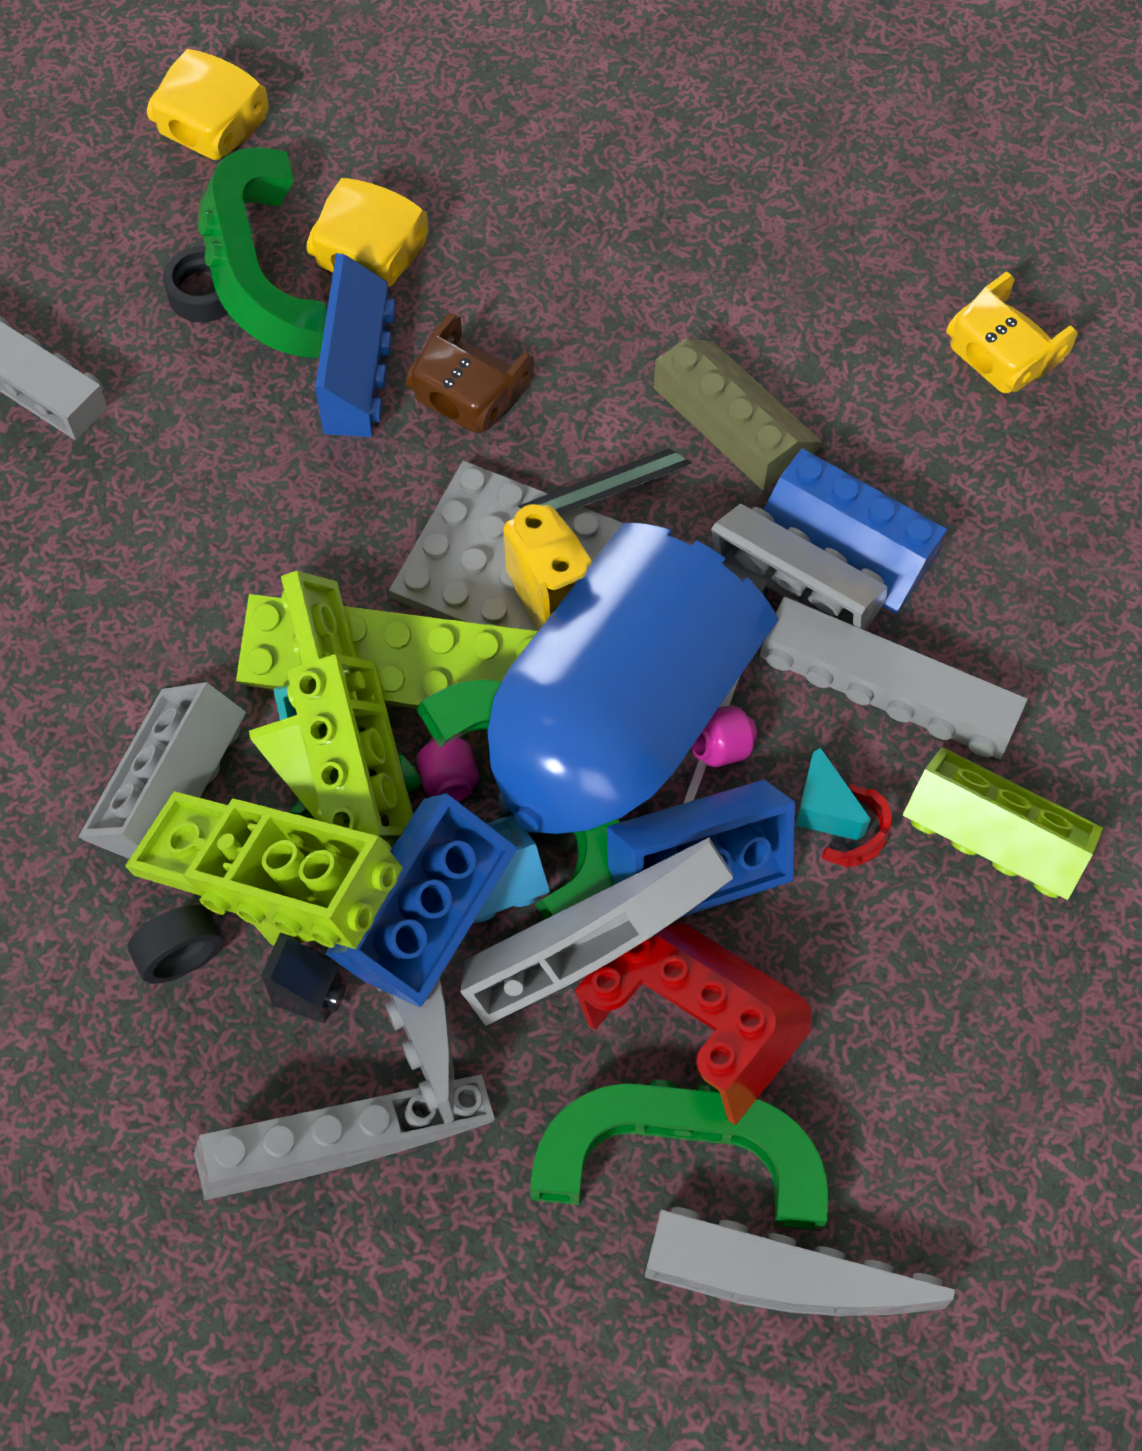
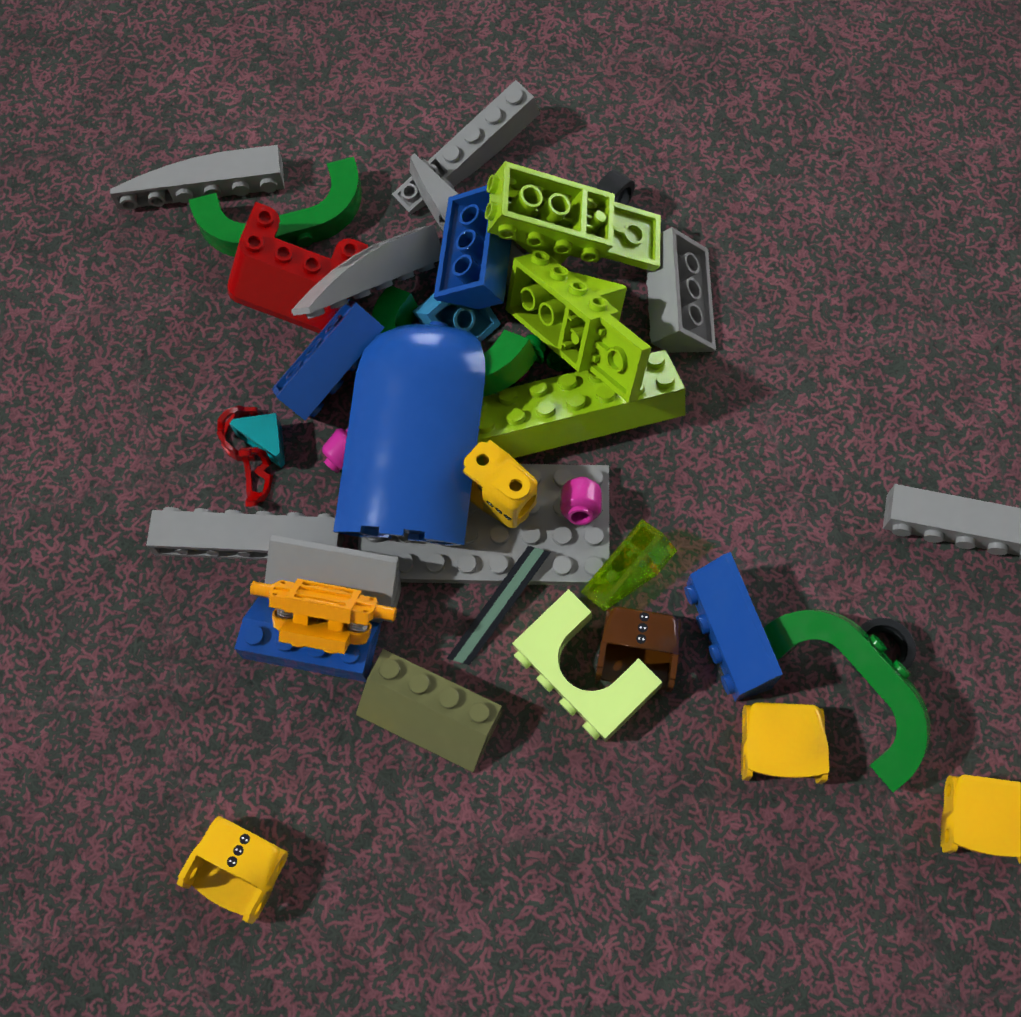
camera: 160 degrees right, 5 degrees up
slope [903,747,1103,900] -> none
none -> red helmet [238,447,273,507]
none -> light orange piece [250,578,397,654]
none -> yellowish green arch [512,589,662,742]
none -> dark pink head [560,477,602,525]
none -> clear neon green slope [581,519,677,611]

